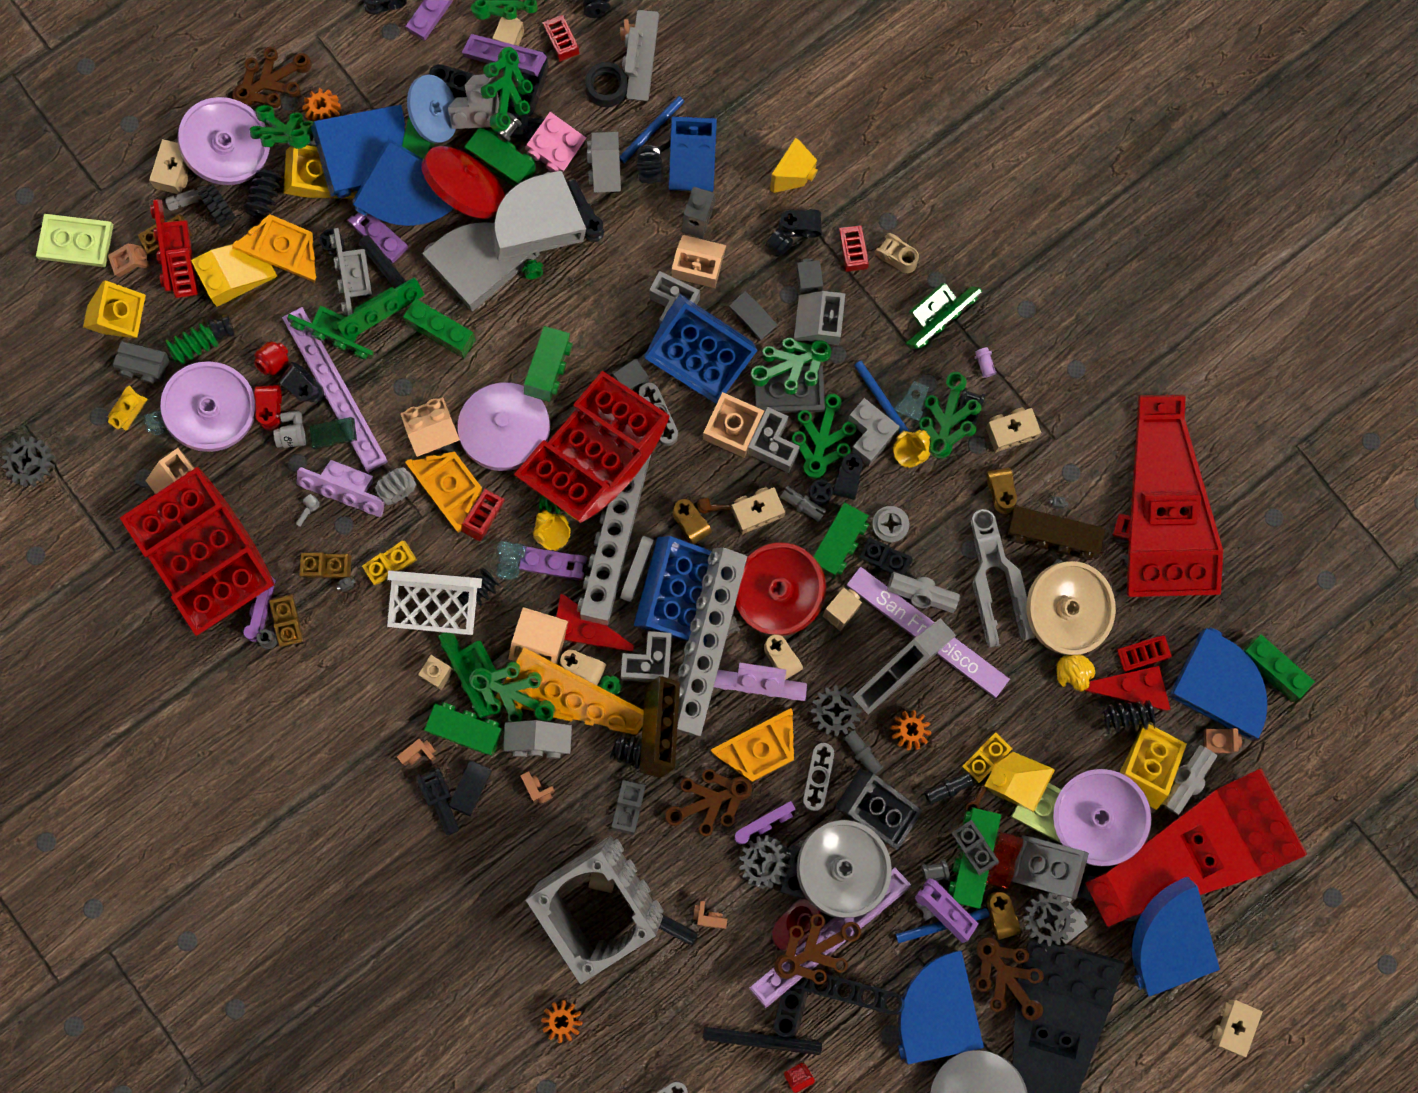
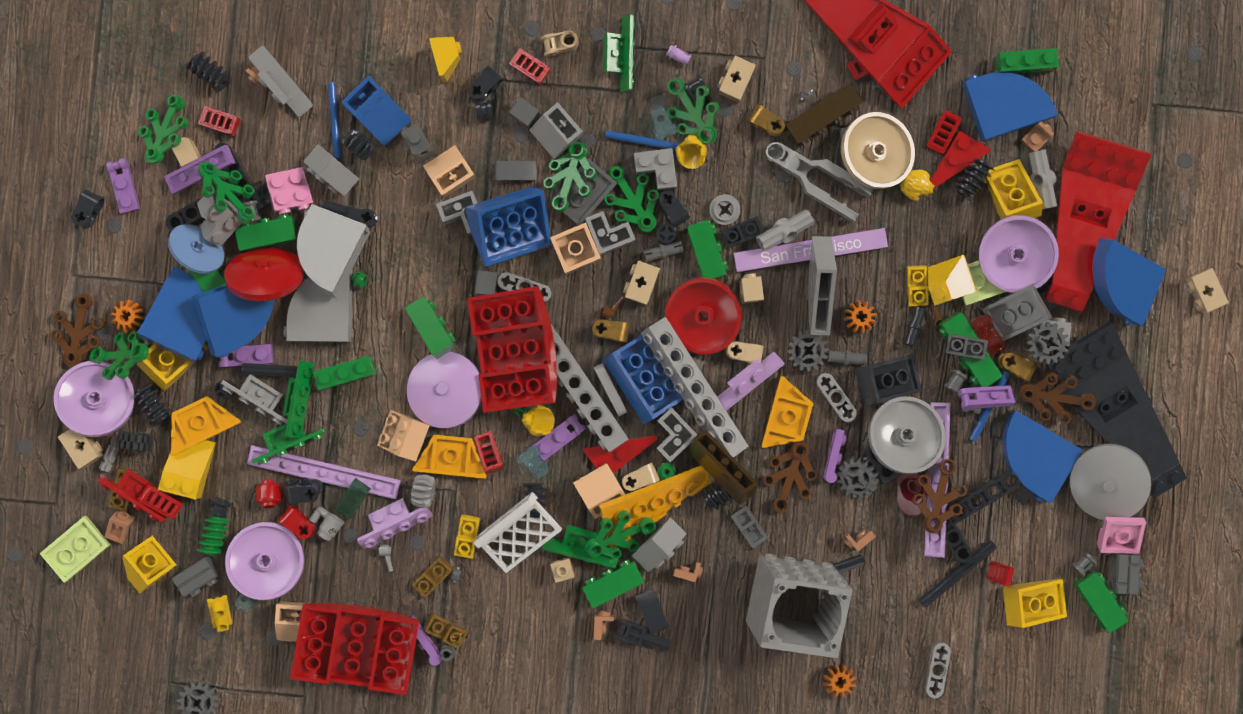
camera: 40 degrees left, 10 degrees up
black tyre [585,62,627,107] -> none

